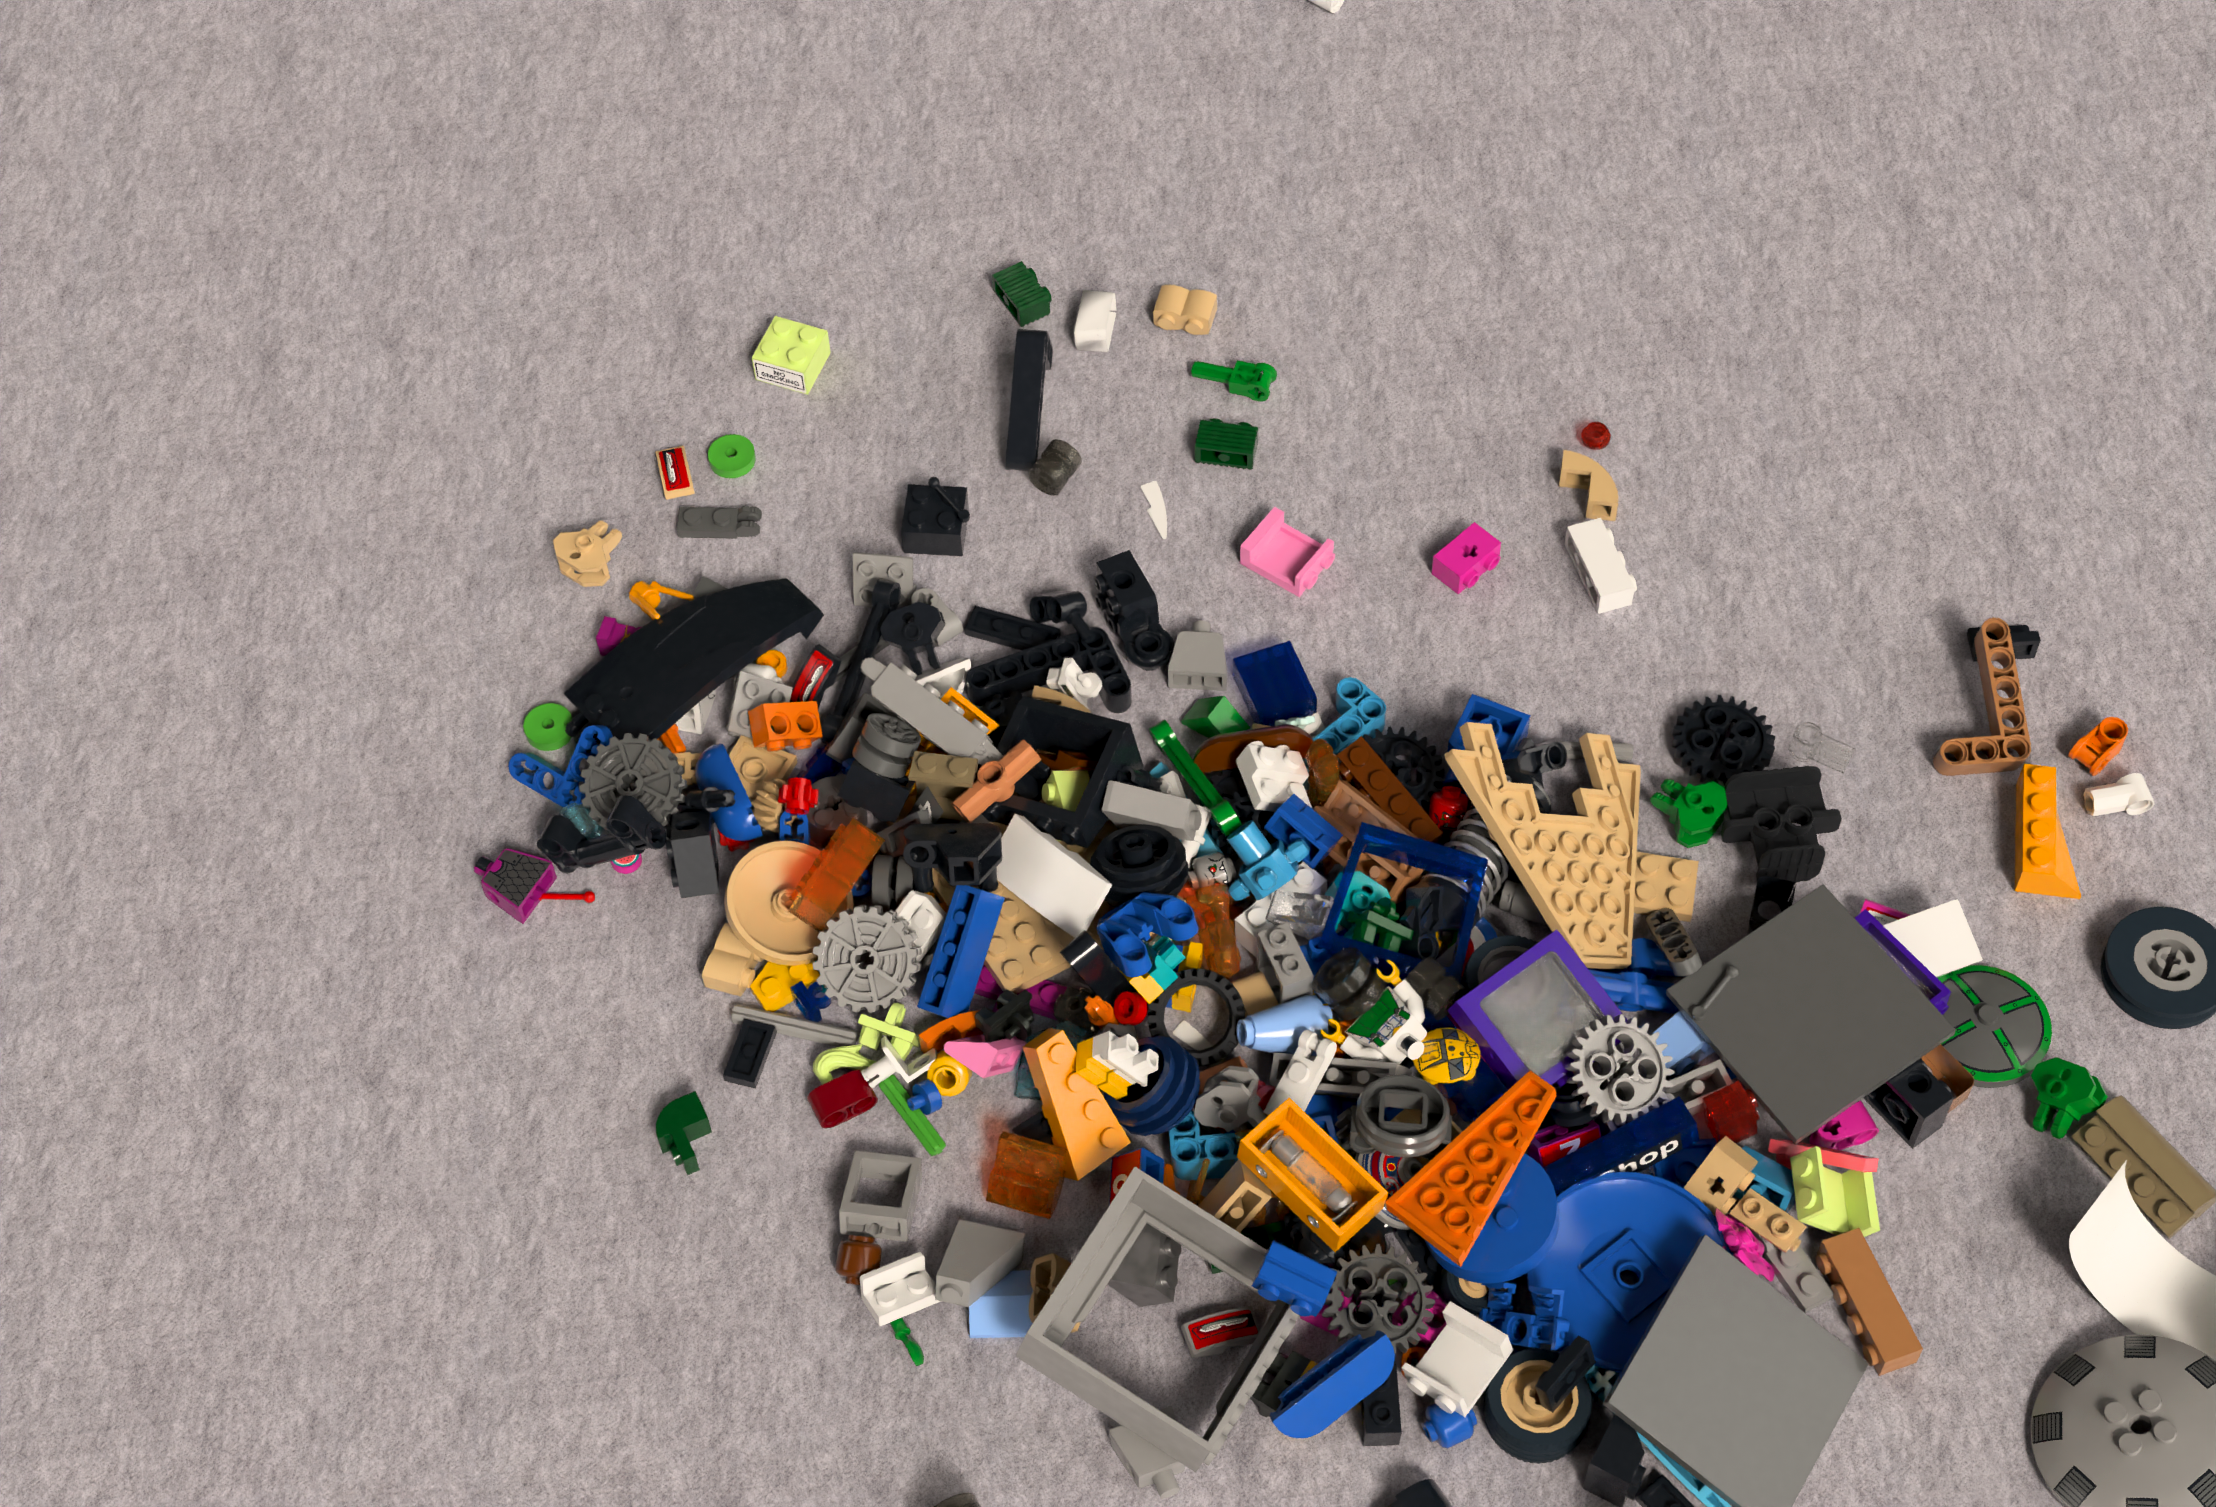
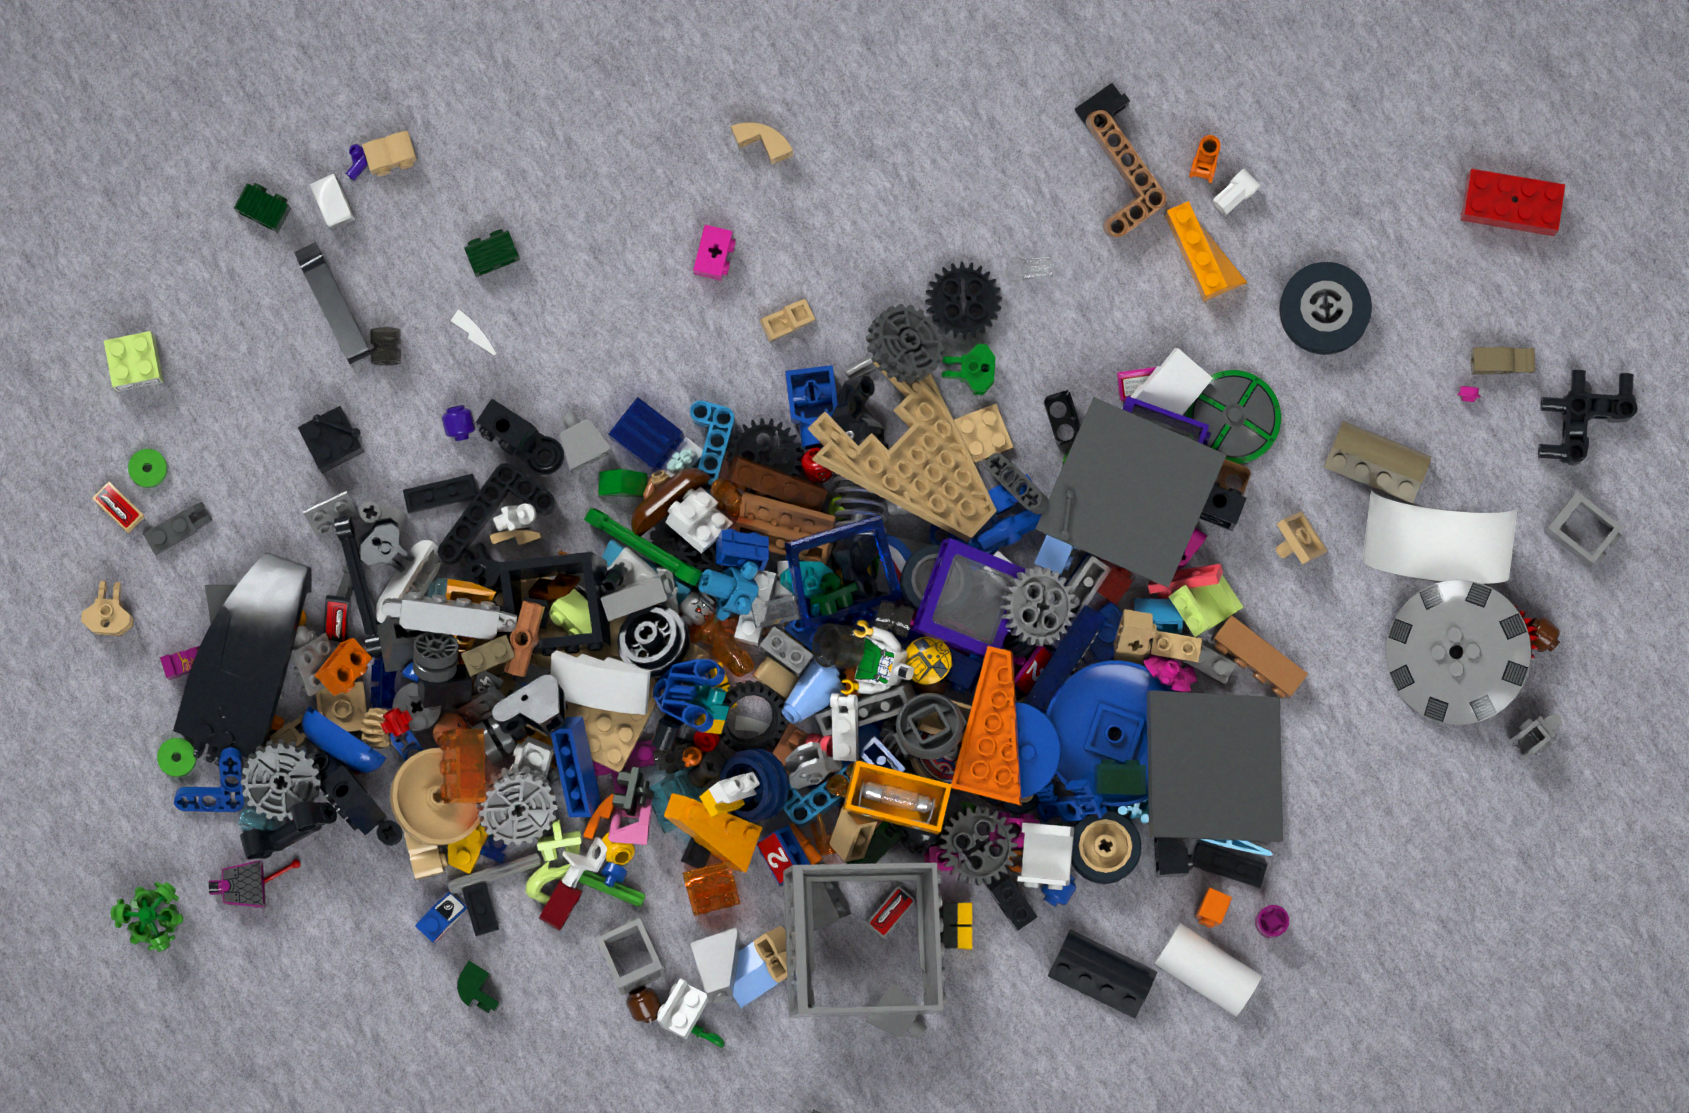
camera: 35 degrees left, 25 degrees up
light orange plant [629,581,694,620] -> none
black axle [685,787,736,812] -> none
black beam [1029,591,1095,643] -> none
green connector [1191,360,1277,402] -> none
bright pink panel [1240,507,1335,597] -> none
blue brick [1252,1241,1337,1317] -> none
blue brick [1270,1331,1395,1438] -> none
black plate [1535,1335,1596,1413] -> none
white brick [1564,518,1637,614] -> none
clear red plate [1581,422,1611,450] -> none
black piece [1721,766,1842,882] -> none
green hinge [2031,1057,2108,1139] -> none
none -> bright green plant [111,882,184,952]
none -> dark purple arm [345,144,368,181]
none -> black wheel [377,821,403,846]
none -> blue slope [415,892,467,944]
none -> dark purple head [442,405,475,441]
none -> tan slope [759,299,815,342]
none -> dark grey piece [866,304,945,384]
none -> clear green brick [1094,759,1146,795]
none -> tan tile [1275,511,1328,565]

